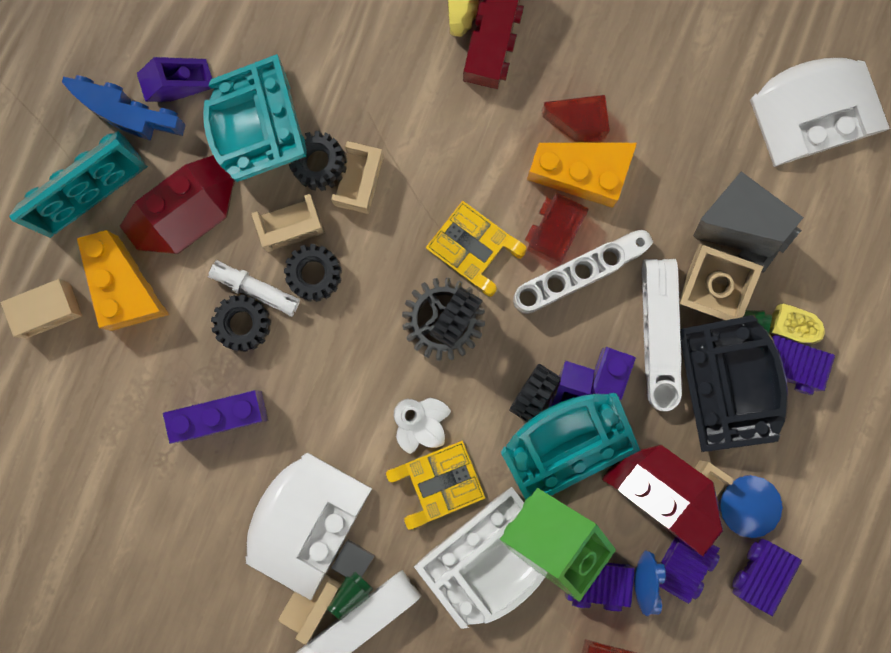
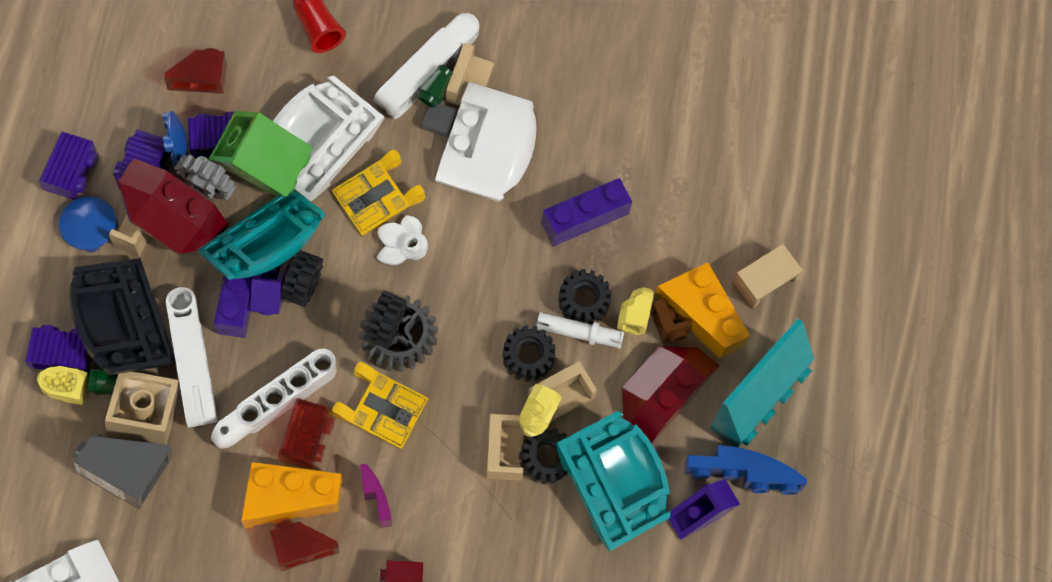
camera: 155 degrees right, 15 degrees down
none -> light grey gear [174,155,236,201]
none -> magenta slope [360,464,392,528]
none -> light yellow rock [520,384,562,437]
none -> light yellow rock [617,287,654,335]
none -> reddish brown bracket [650,299,692,342]

